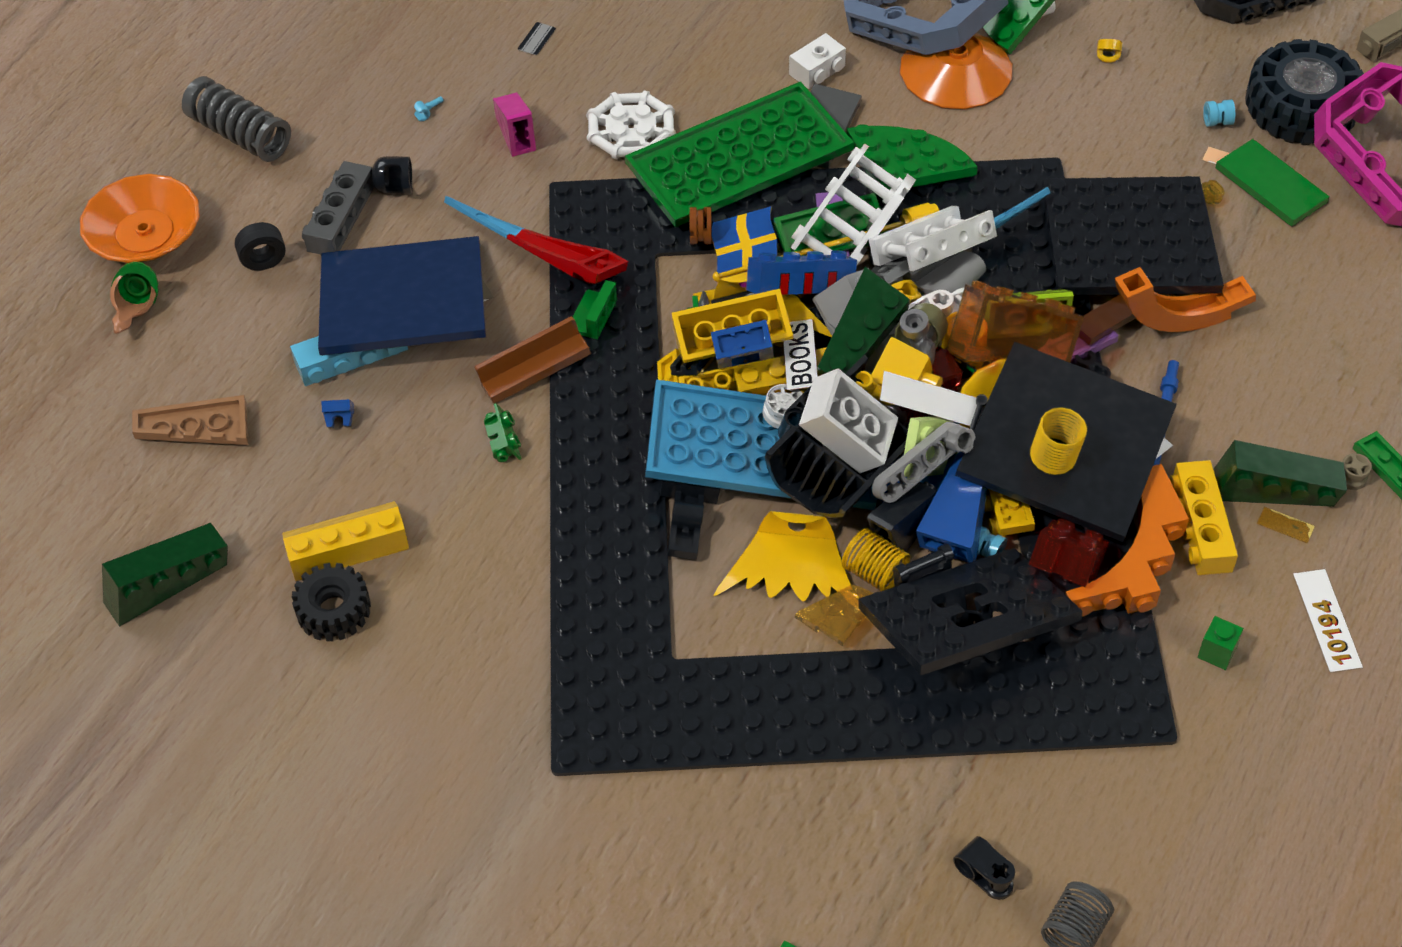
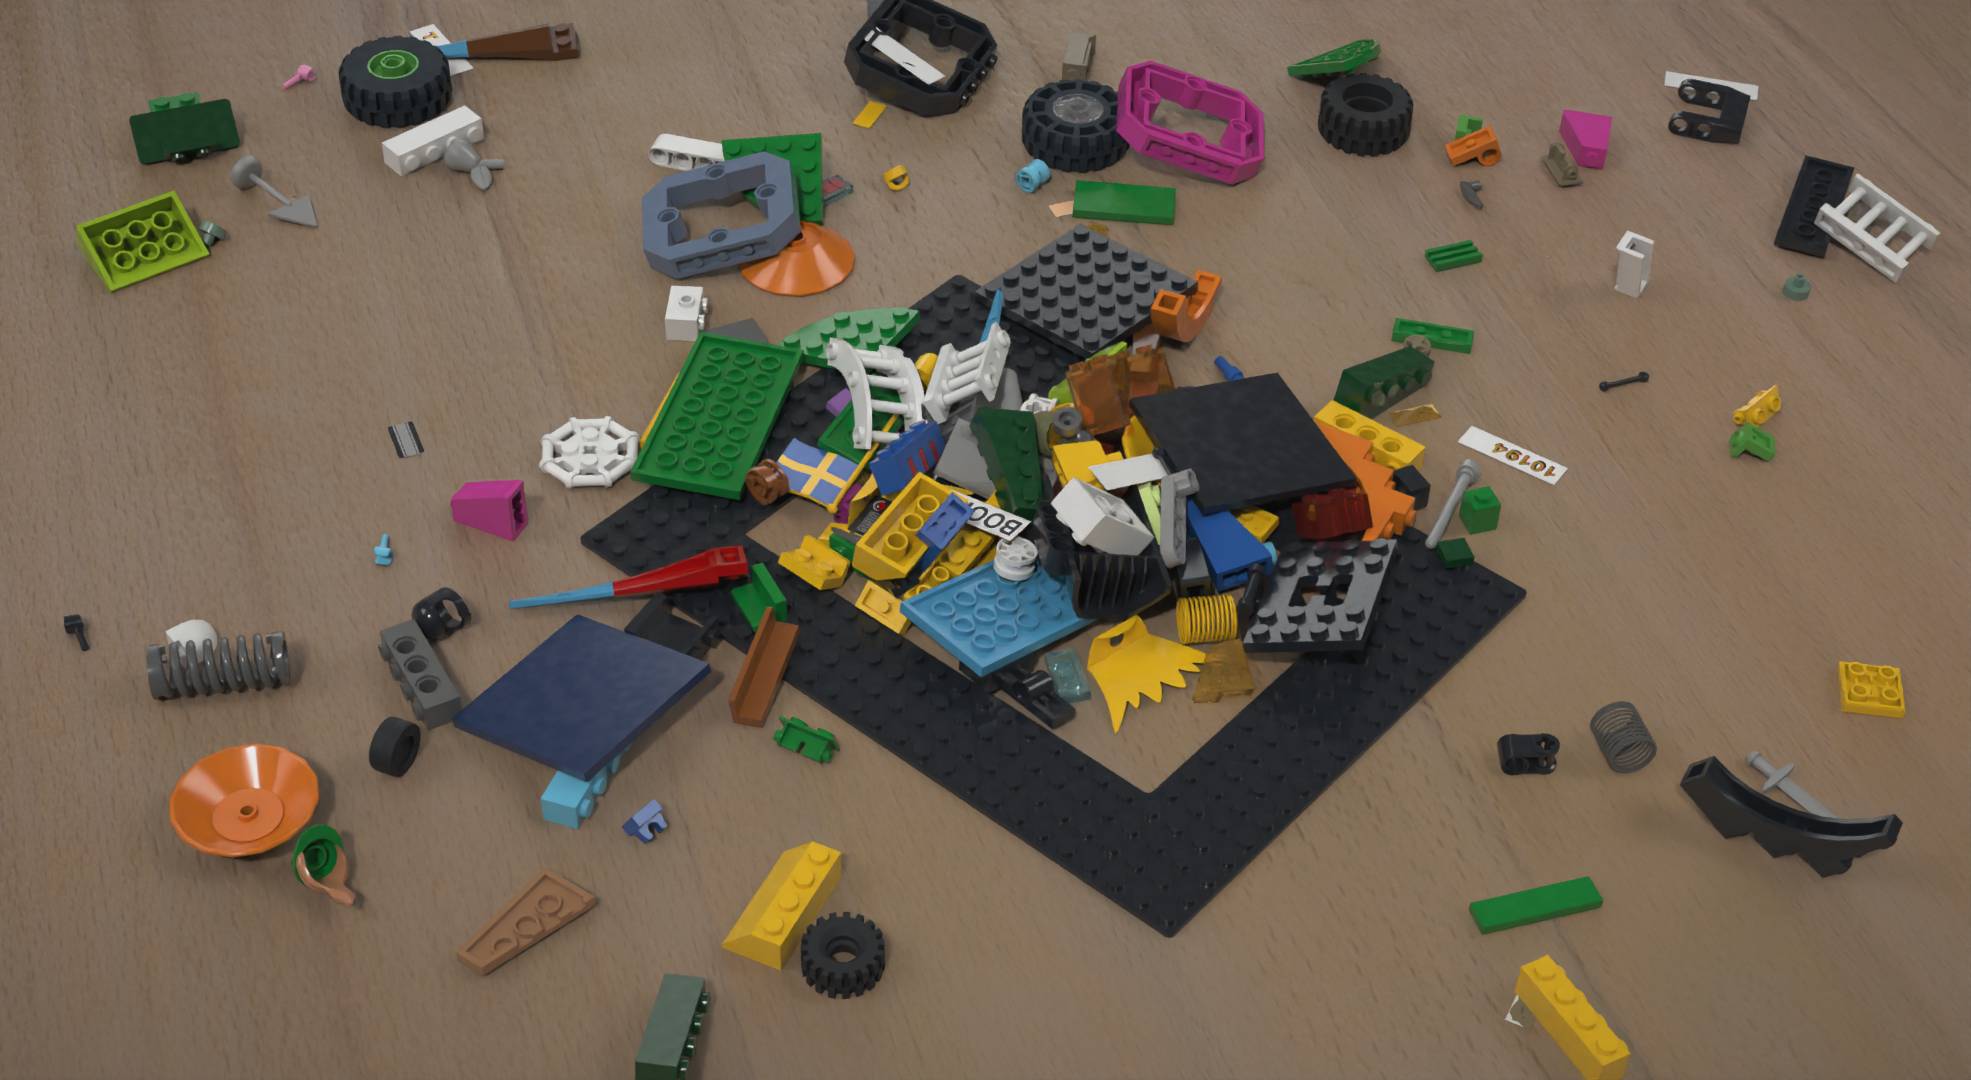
camera: 50 degrees left, 10 degrees down
yellow piece [1030,407,1087,475] -> none
none -> black hand [64,614,89,651]
none -> white brick [165,620,218,670]
none -> black panel [624,592,721,660]
none -> yellow bracket [778,535,851,590]
none -> tile [823,174,853,208]
none -> clear light blue plate [1045,648,1091,703]
none -> black brick [1392,465,1431,510]
none -> light grey piece [1425,459,1481,549]
none -> dark green tile [1436,538,1475,569]

